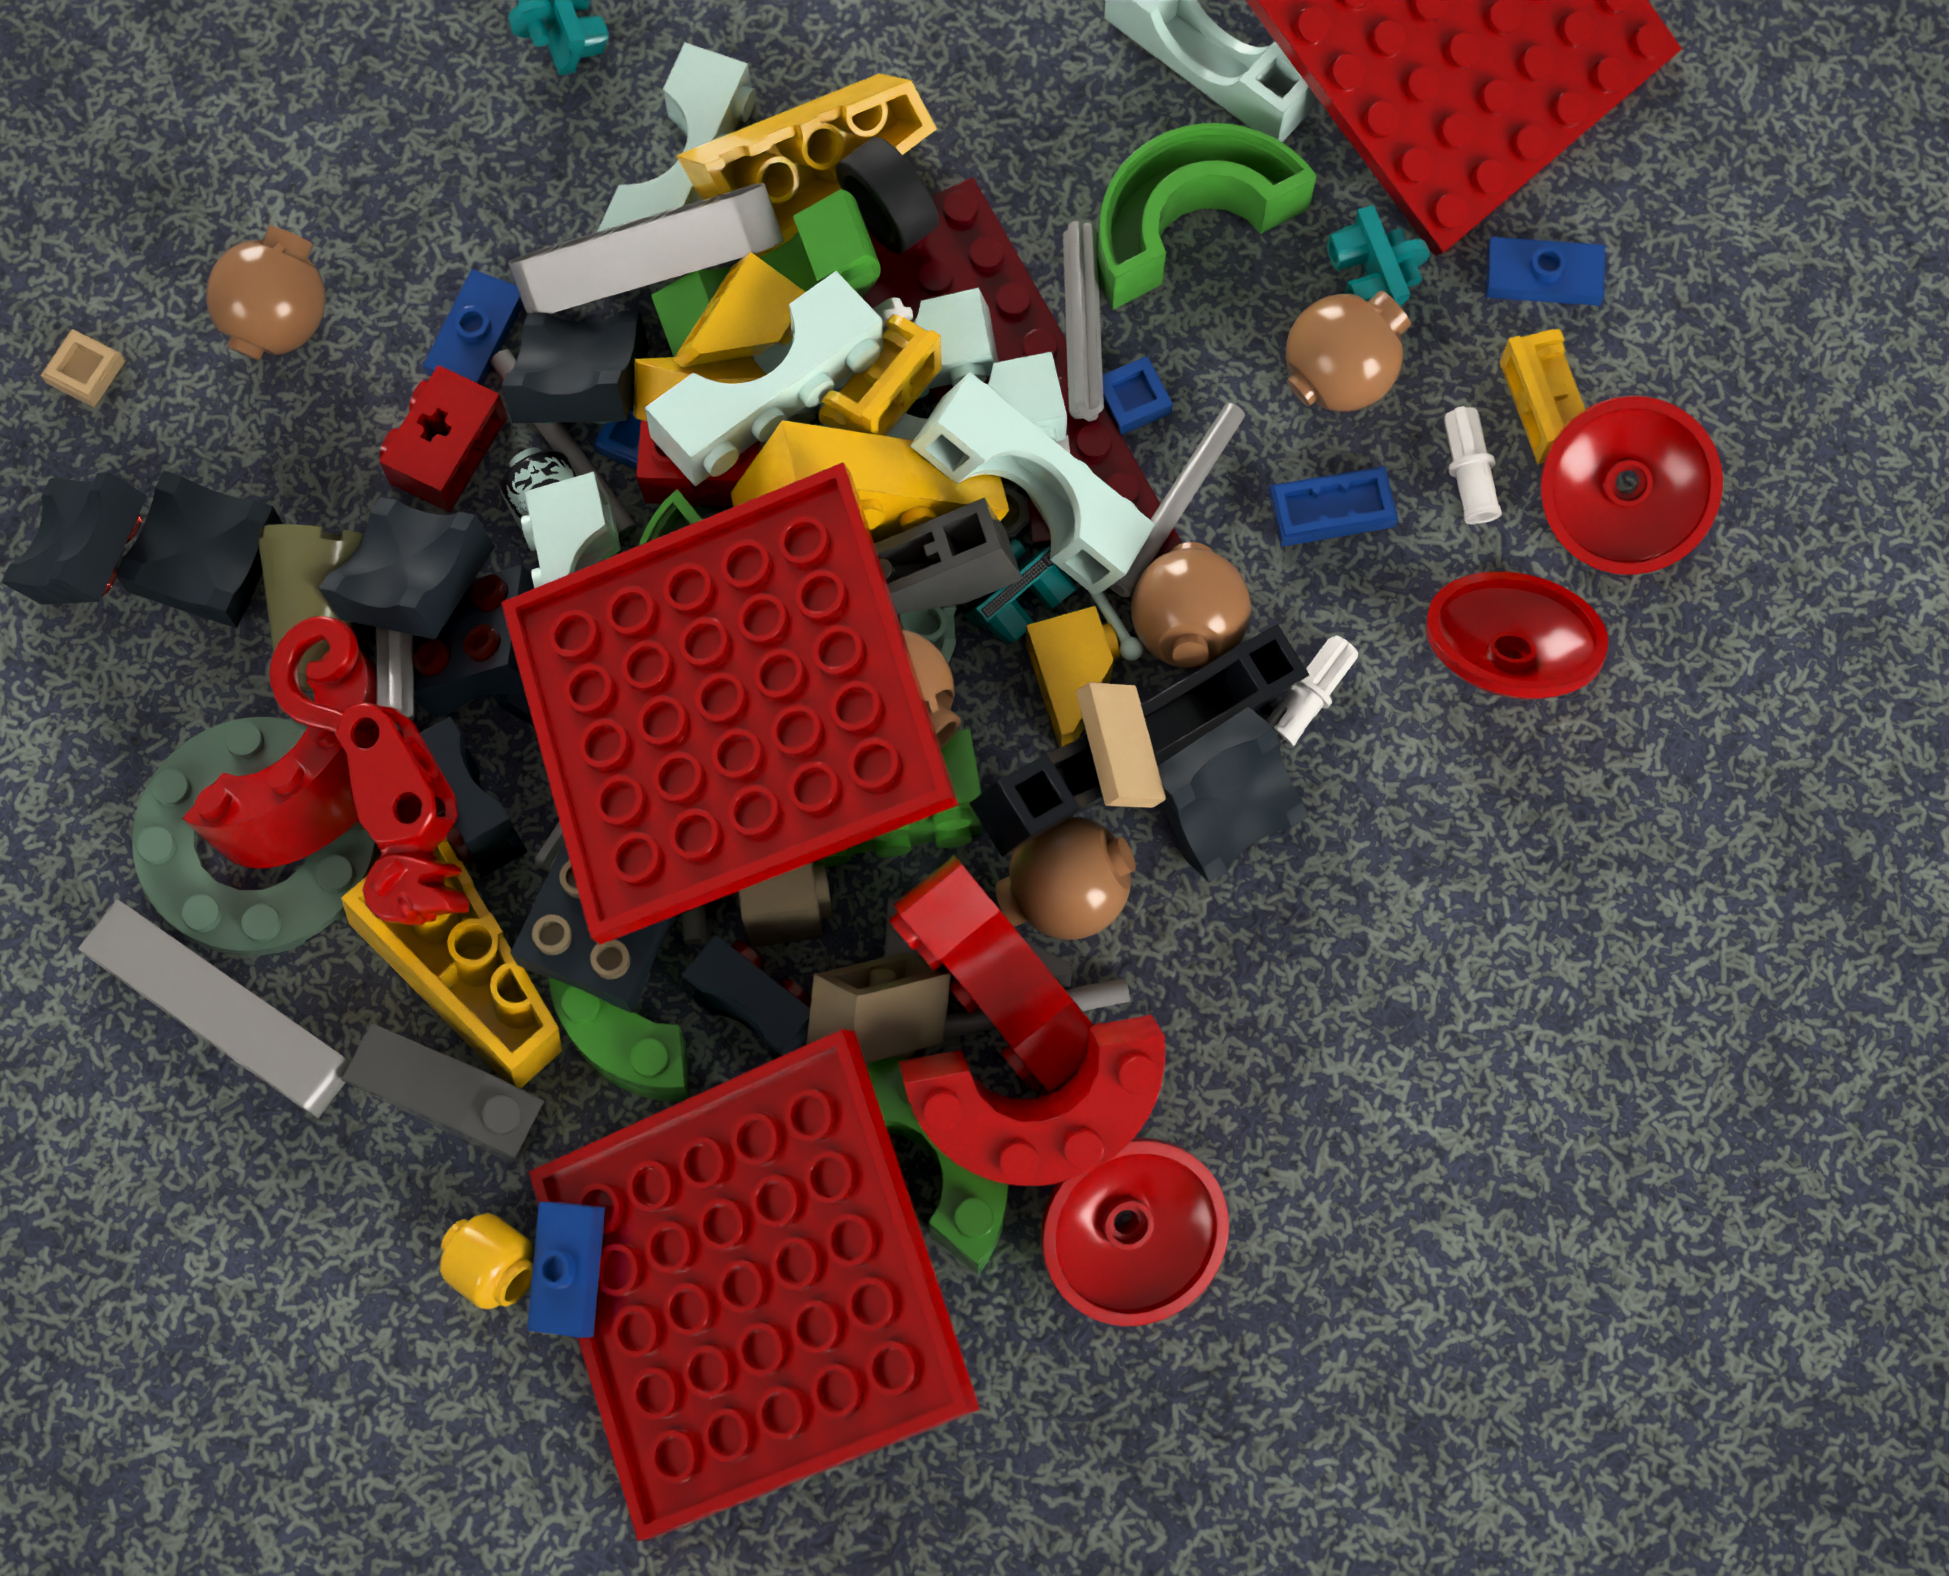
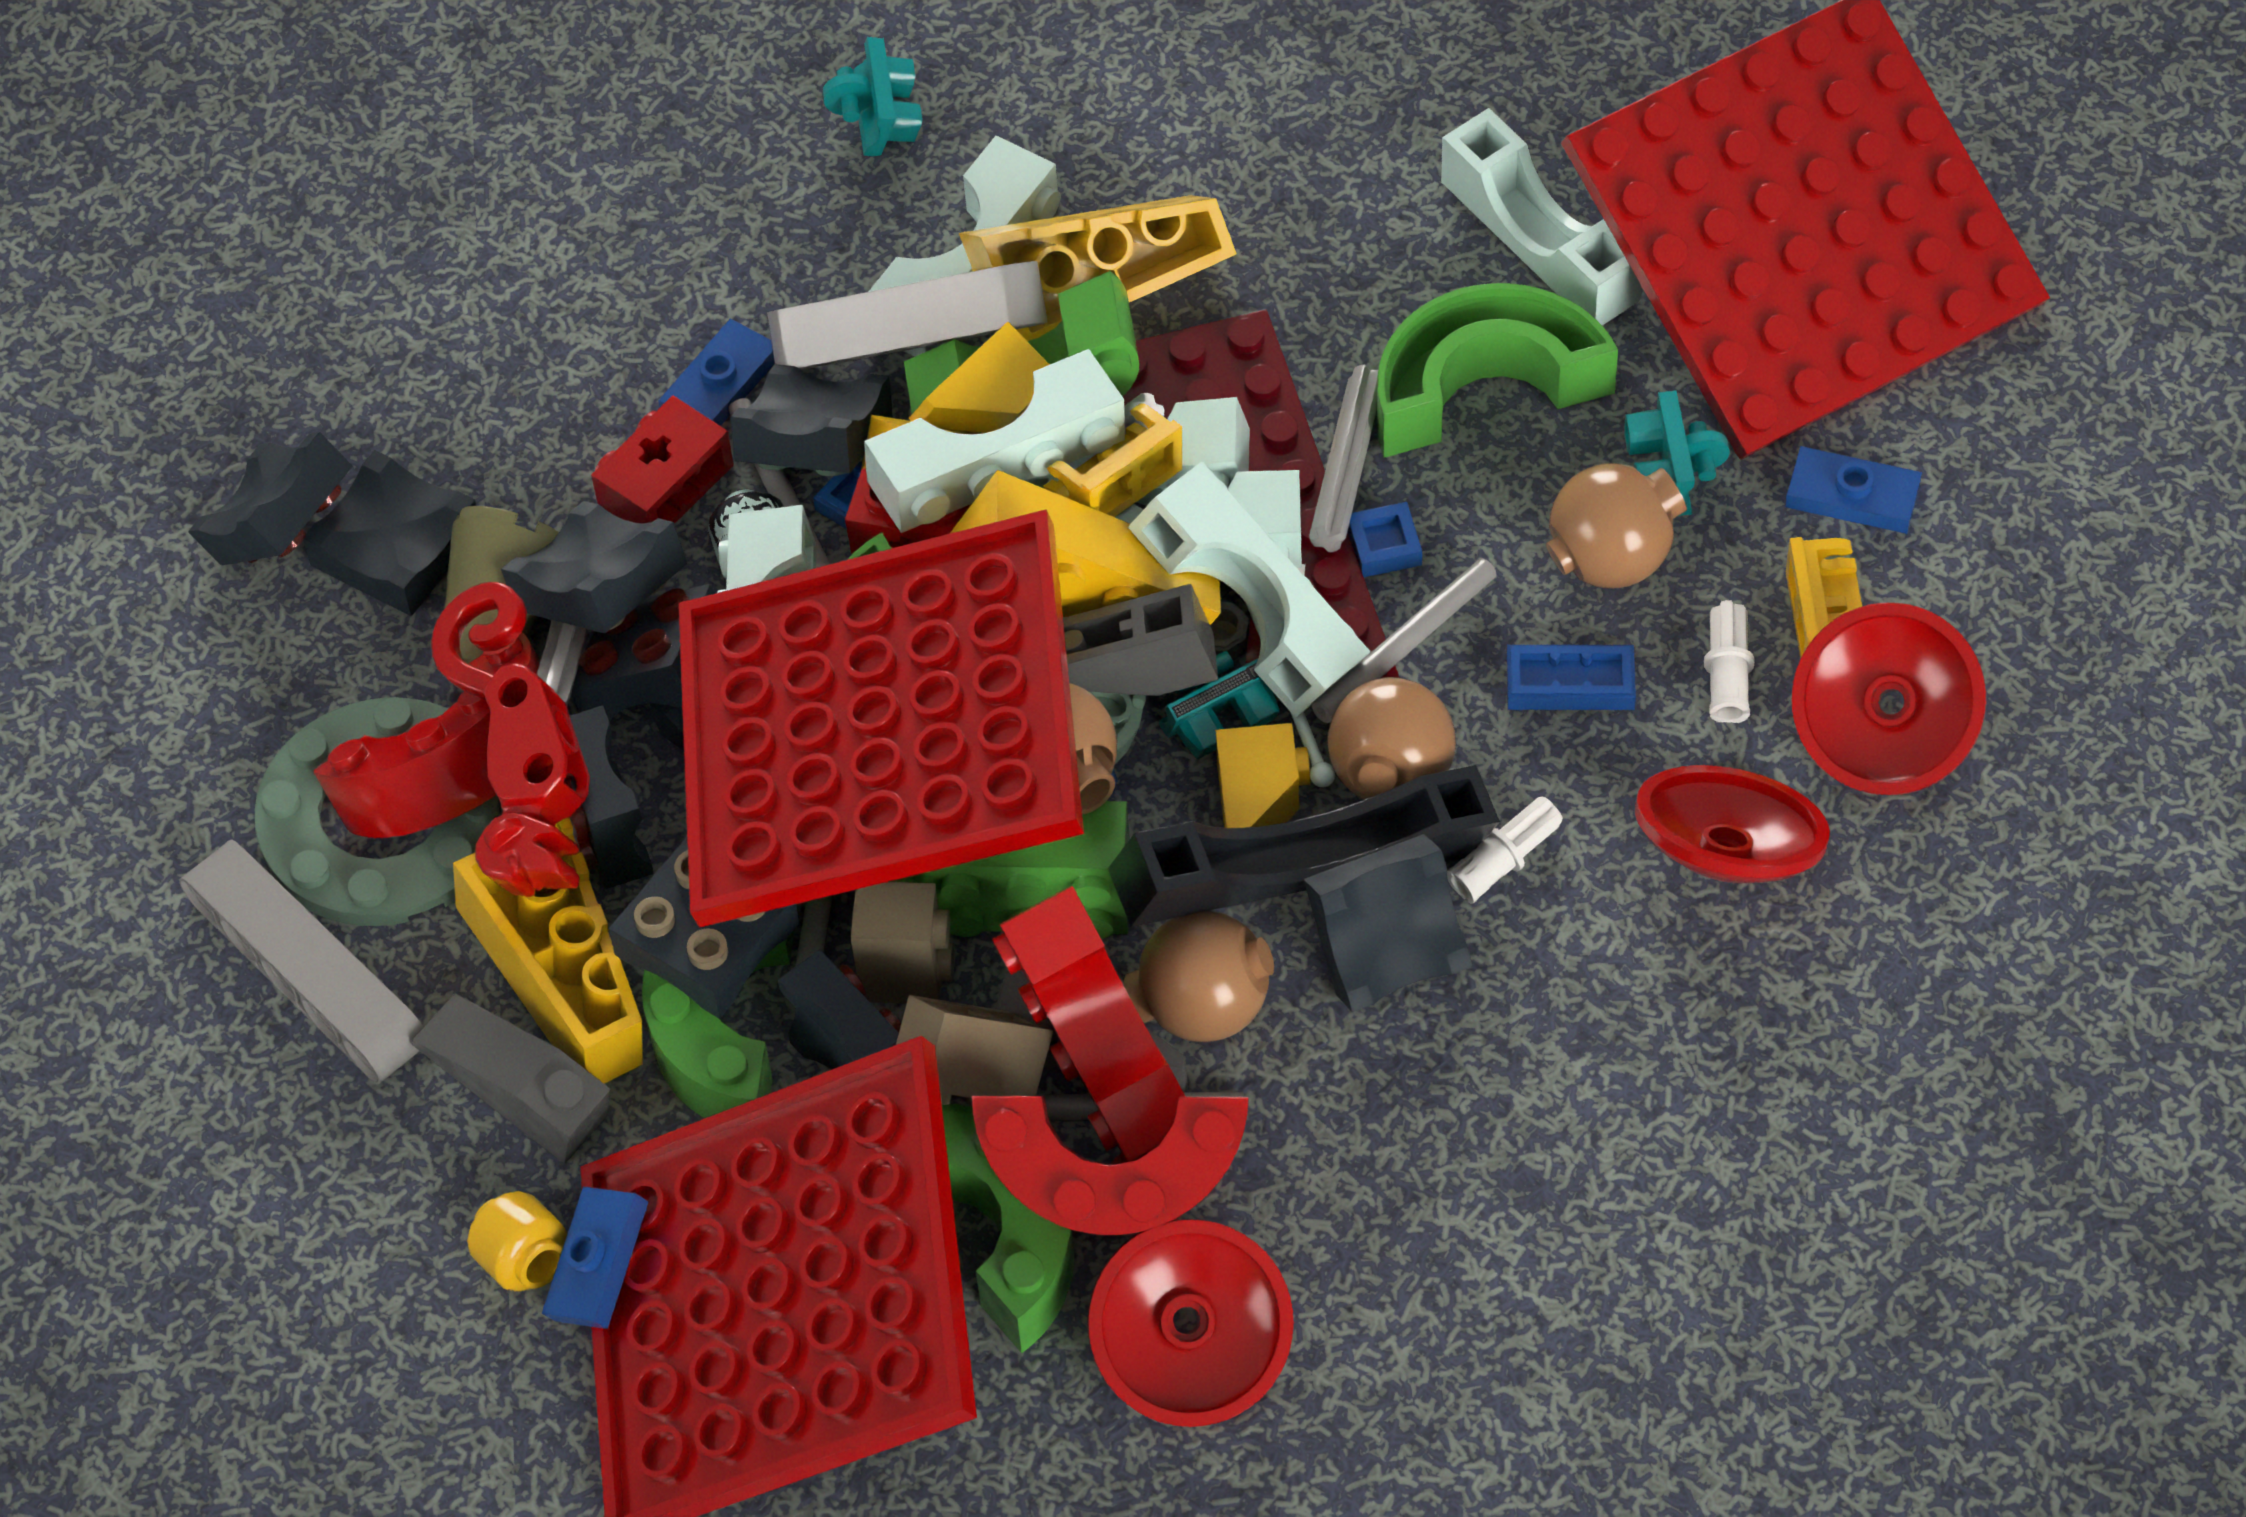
camera: 15 degrees right, 15 degrees down
tan tile [40,329,125,408] -> none
medium nougat brick [206,225,326,361] -> none
black tyre [836,137,939,255] -> none
tan tile [1076,682,1166,808] -> none

